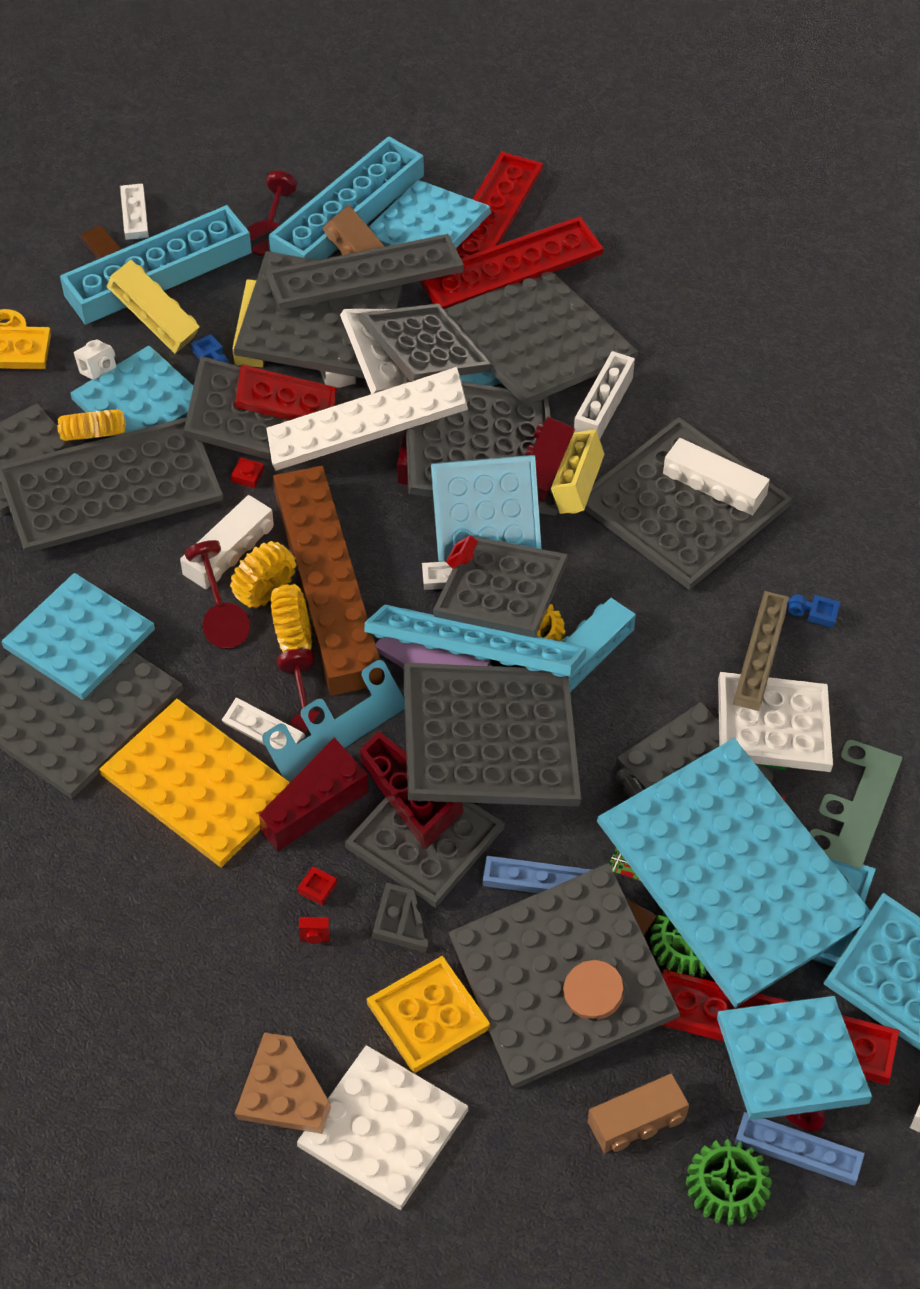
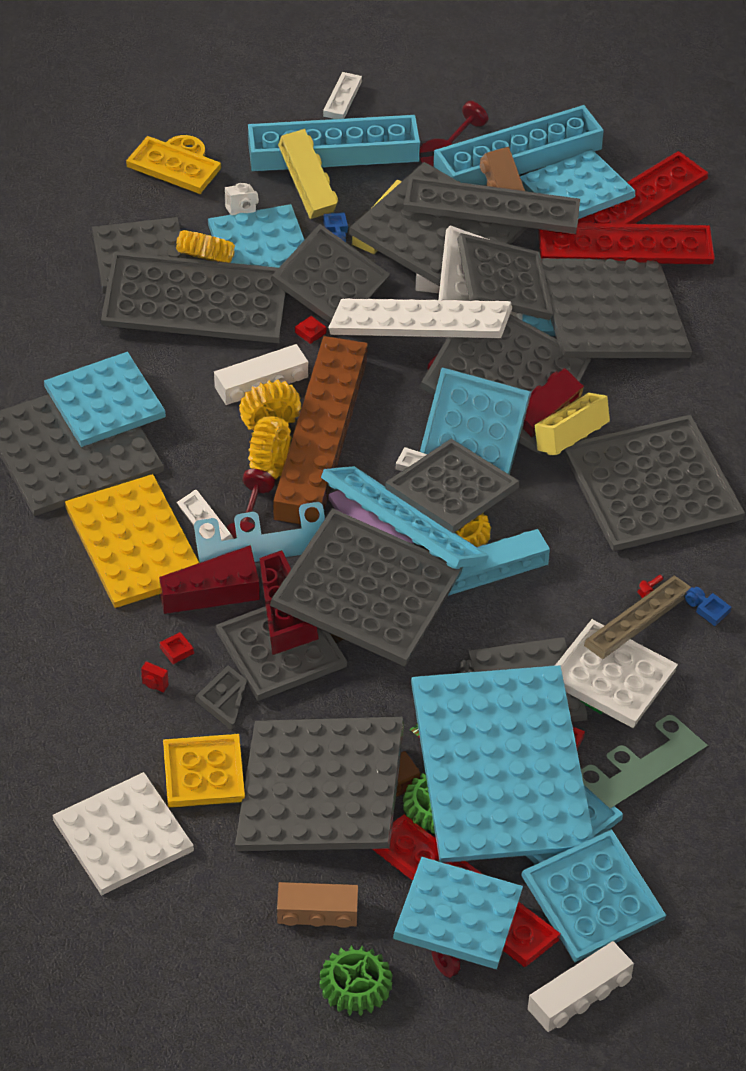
camera: 25 degrees right, 5 degrees down
reddish brown tile [81,225,122,259] -> none
dark red piece [184,540,250,649] -> none
red tile [234,365,337,420] -> none
medium nougat plate [235,1032,331,1134] -> none
red plate [446,535,478,569] -> none
medium blue plate [483,856,591,893] -> none
nougat tile [563,960,624,1020] -> none
white brick [574,351,635,439] -> none
white brick [663,438,770,515] -> none
medium blue plate [734,1112,865,1186] -> none
none -> red hand [637,575,663,598]

